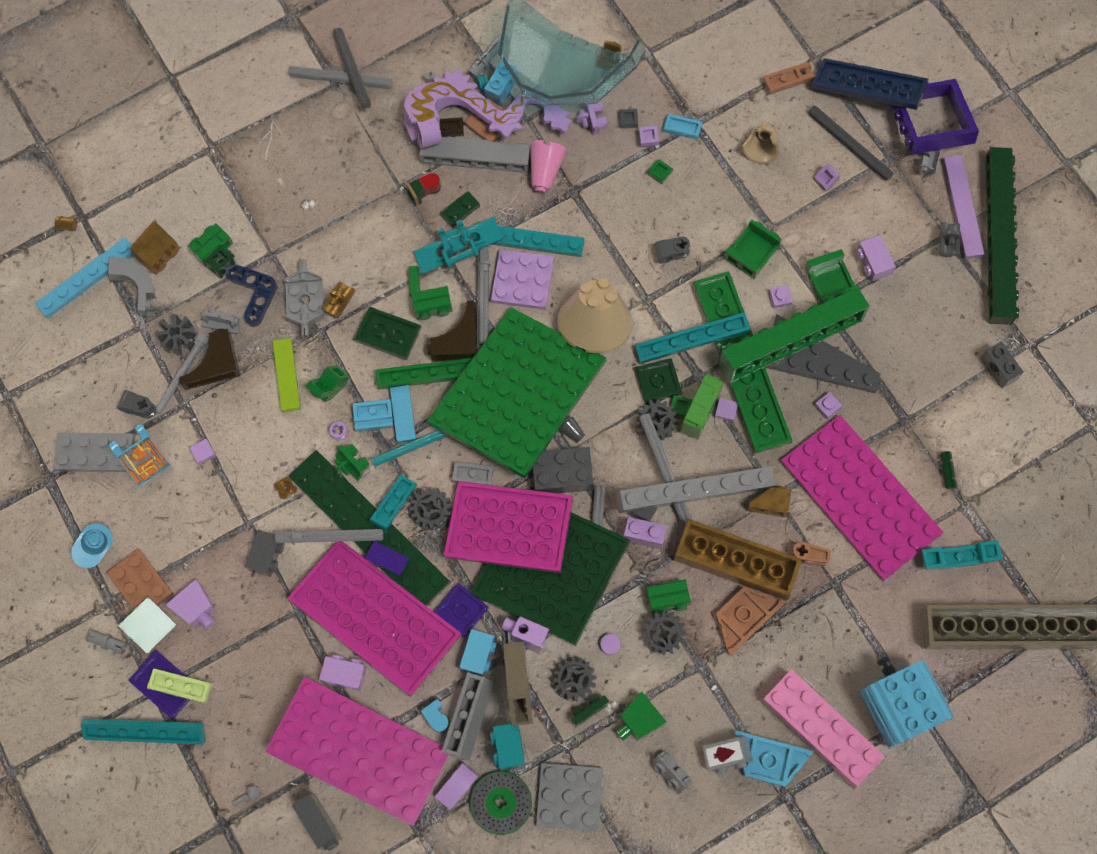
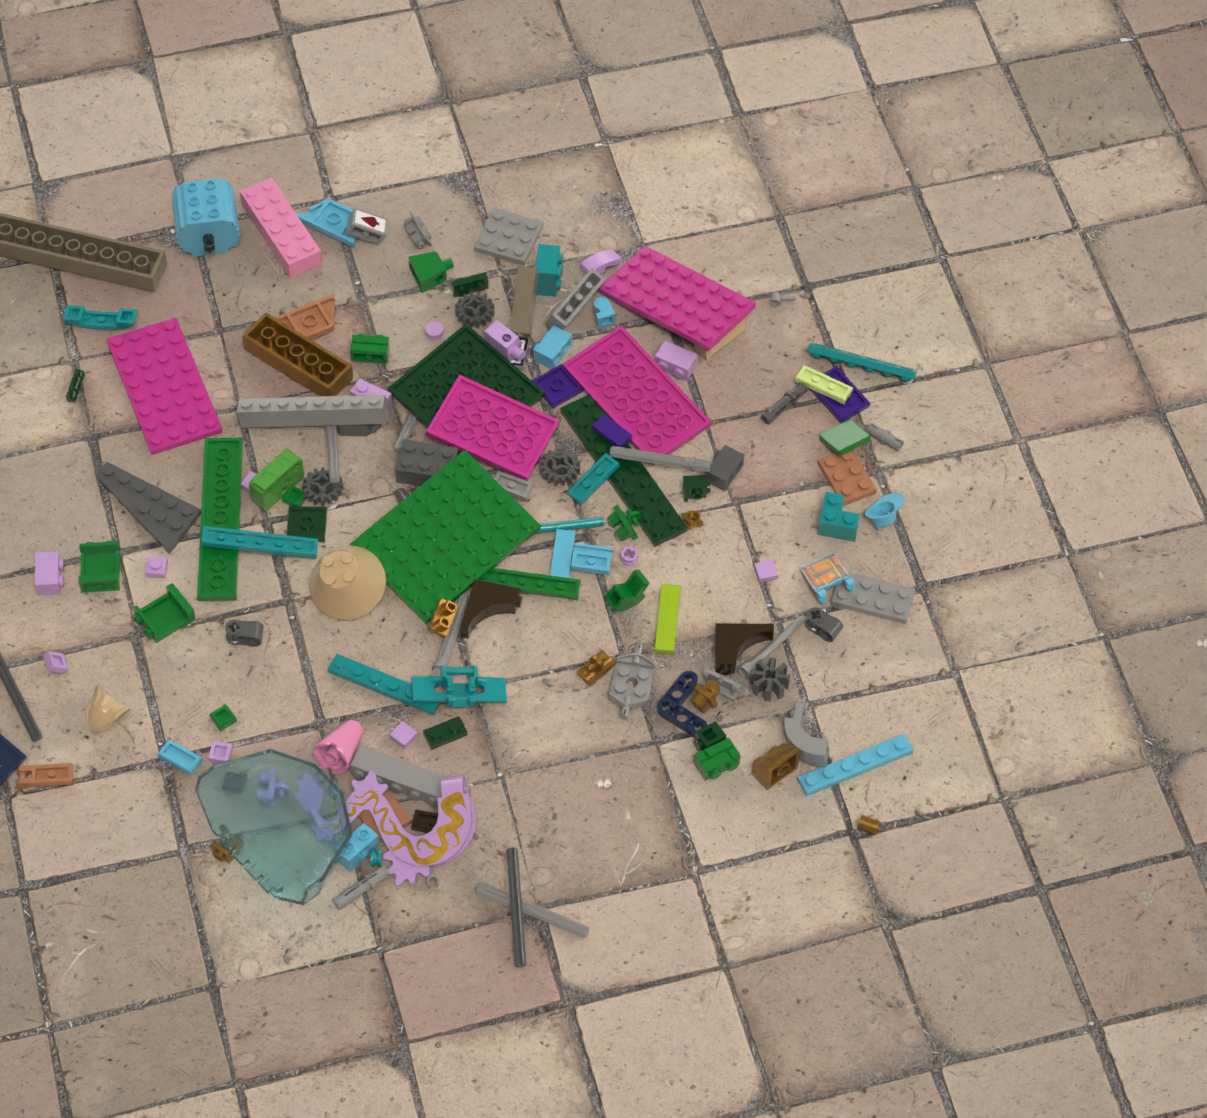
camera: 170 degrees left, 15 degrees down
lavender torso [166,579,215,630] -> none
dark grey brick [292,793,342,851] -> none
dark green plate [355,306,422,360] -> none
leg [406,173,441,206] -> none
green axle [408,266,420,297] -> none
green brick [411,286,453,320] -> none
flat silver piece [470,771,532,835] -> none
lavender plate [491,249,554,310] -> none
dark grey gear [642,610,686,655] -> none
green brick [719,287,869,384] -> none
pearl gold slope [747,486,791,518] -> none
nougat piece [790,542,831,566] -> none
lavender plate [814,392,842,419] -> none
none -> lavender tile [389,721,418,749]
none -> pearl gold hips [428,598,458,638]
none -> dark green brick [682,475,710,502]
none -> pearl gold hips [691,681,720,714]
none -> dark grey pin [761,382,808,425]
none -> teal brick [818,492,860,542]

